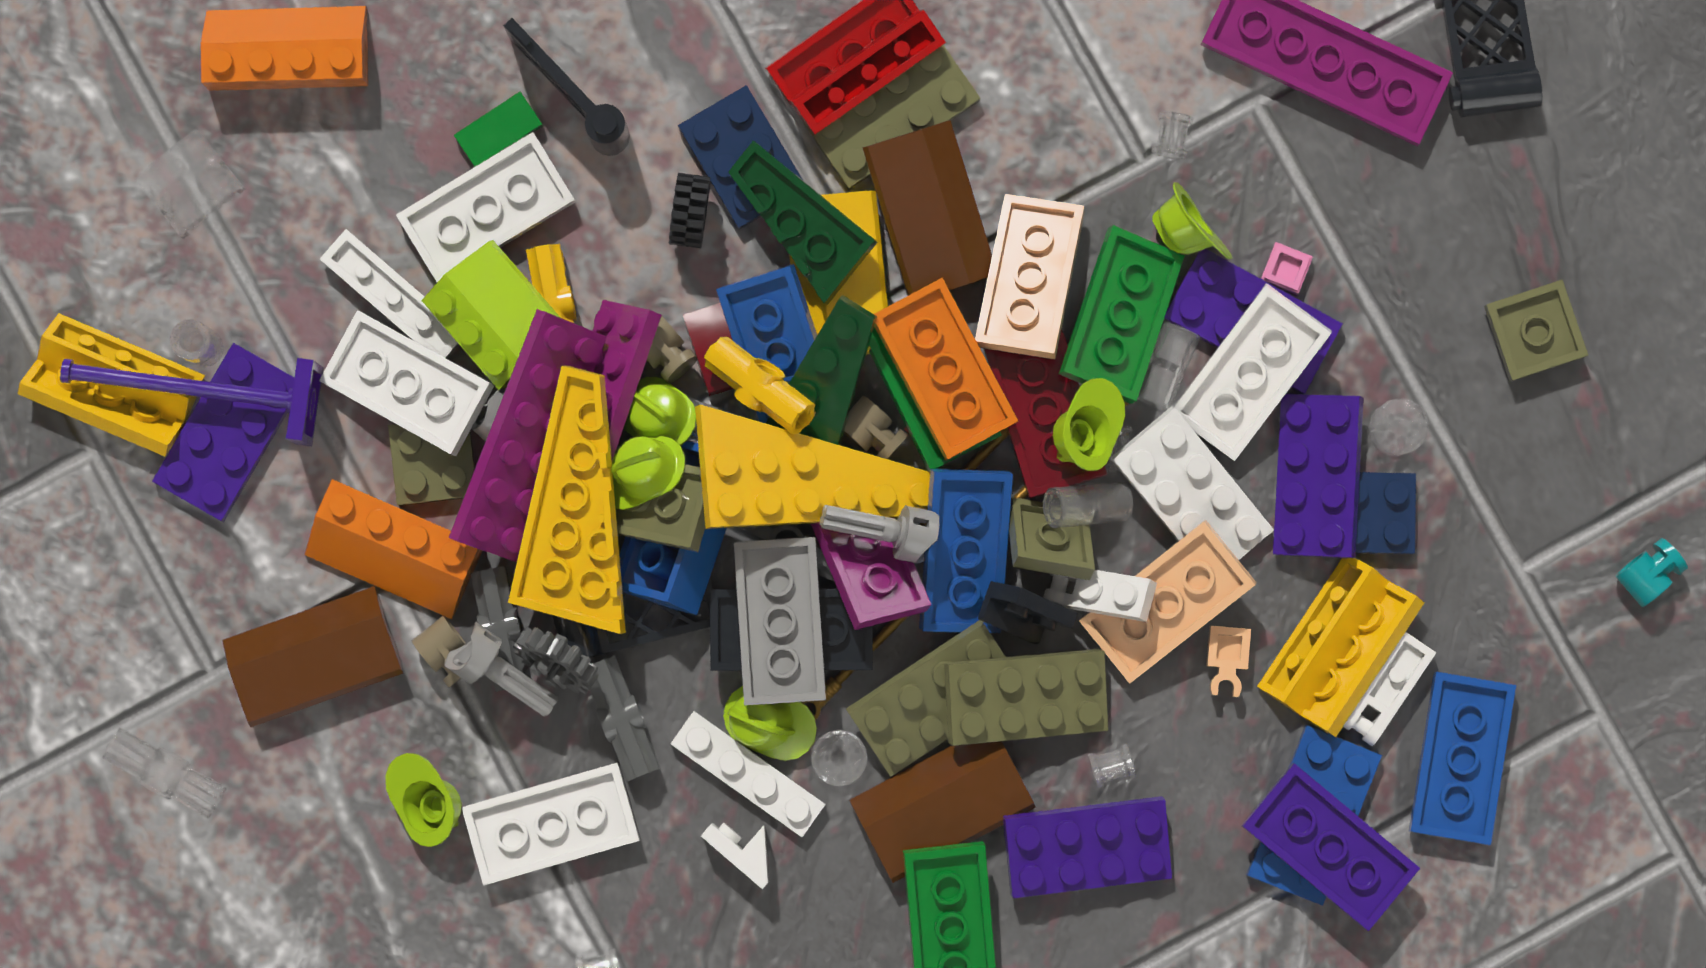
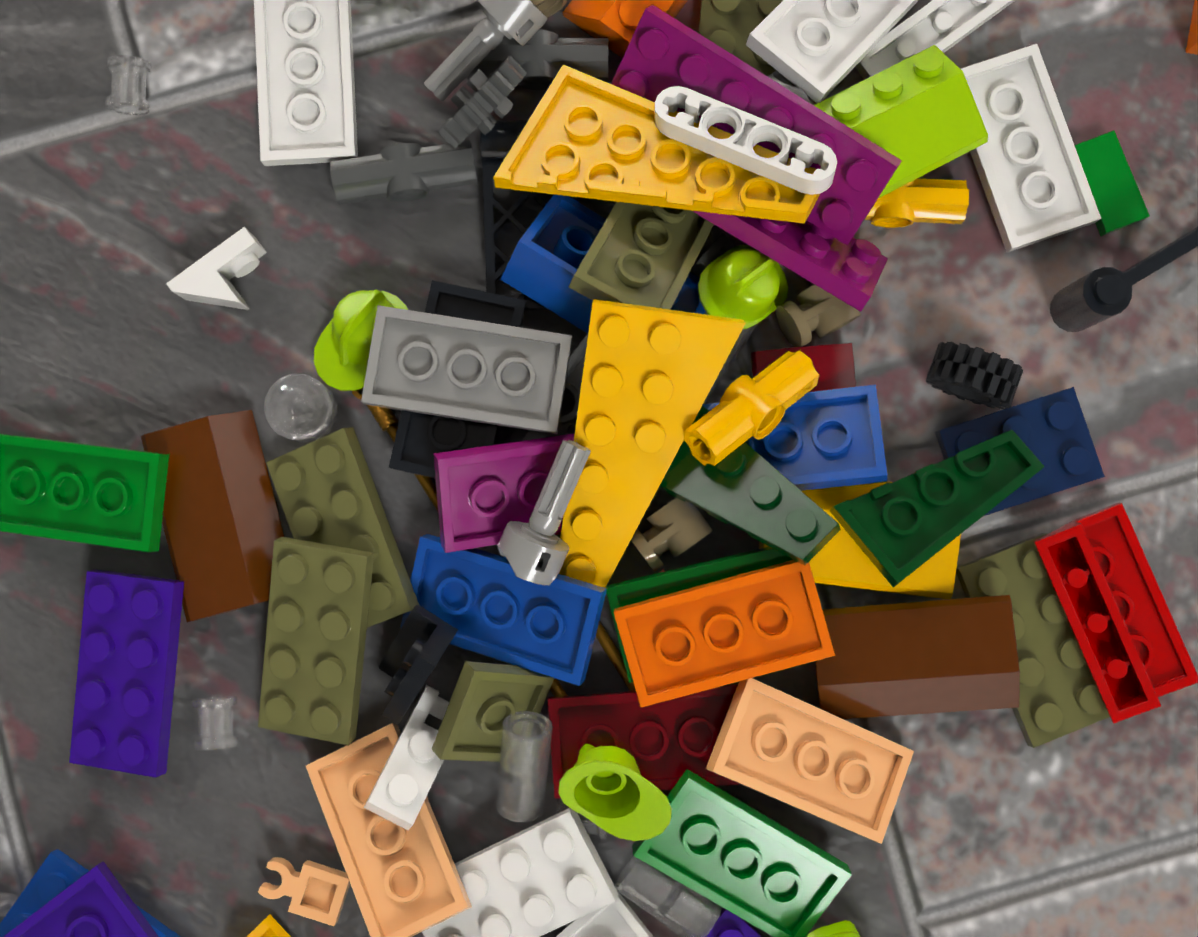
camera: 100 degrees right, 0 degrees up
lime piece [611,435,685,510] -> none
white plate [671,711,826,837] -> none
none -> white beam [655,86,837,195]

